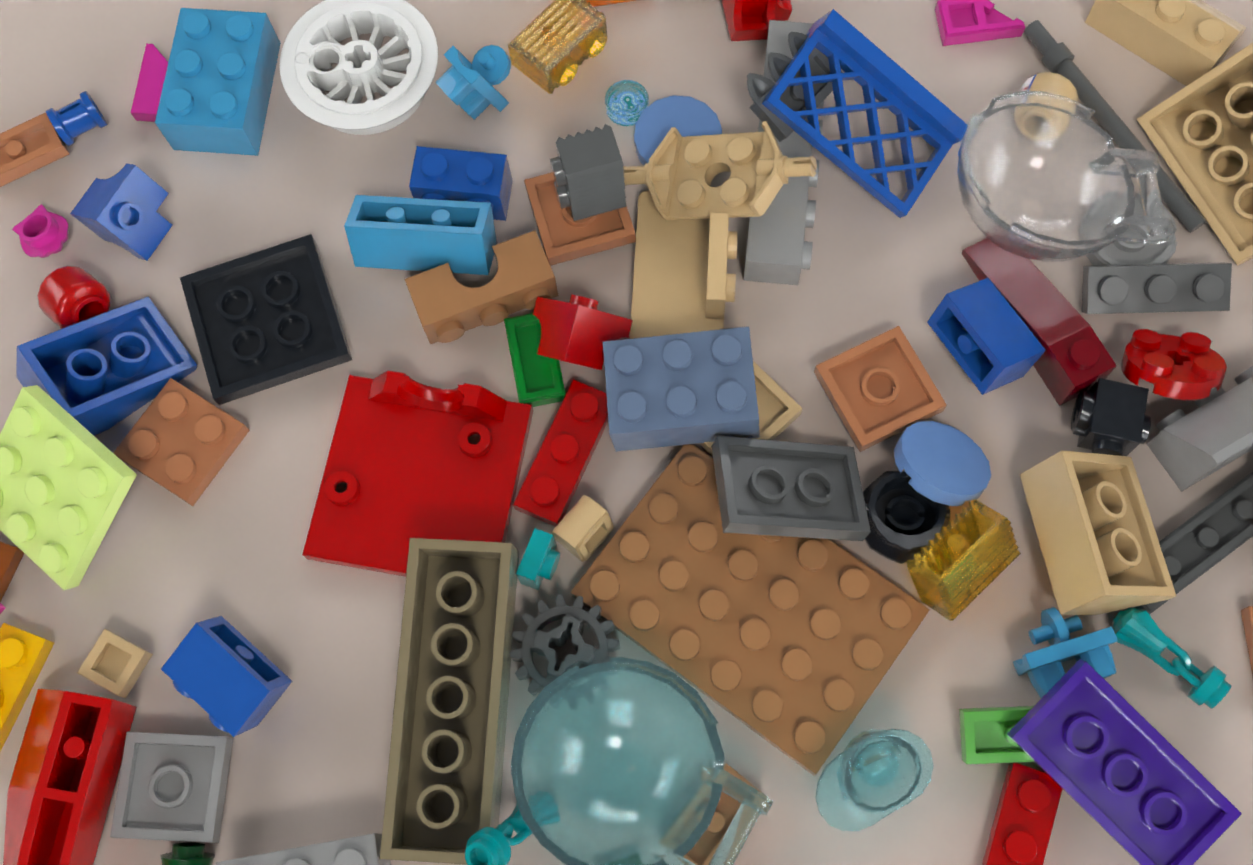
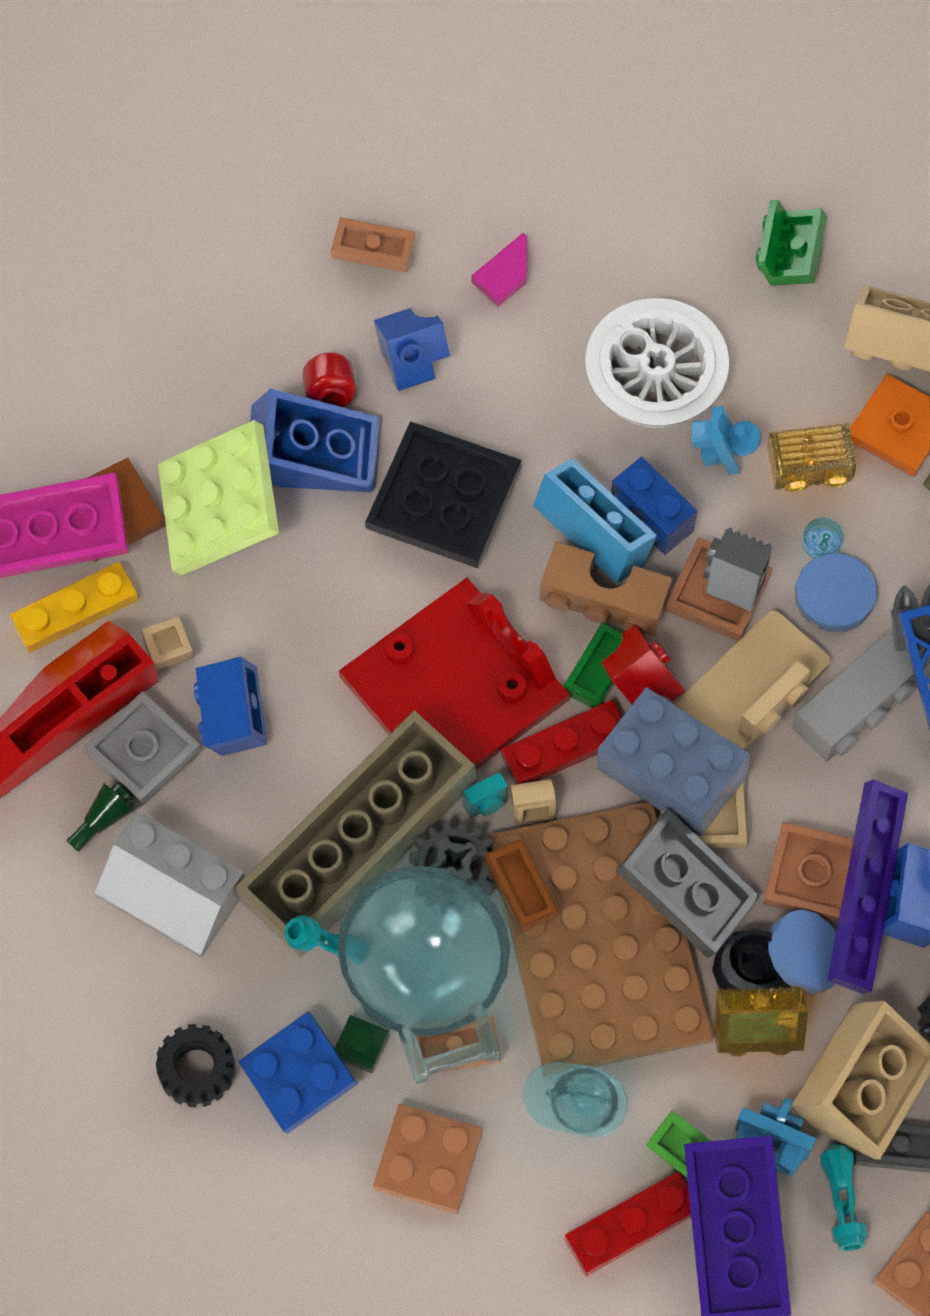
camera: 35 degrees right, 5 degrees down
dark pink animal [12,204,69,258] -> none
blue bush [46,91,108,146] -> none
nougat plate [113,378,250,506] -> none
dark azure brick [155,8,281,156] -> none
tan plate [623,121,817,220] -> none
none -> dark orange tile [483,839,559,933]
none -> dark purple plate [827,779,908,994]

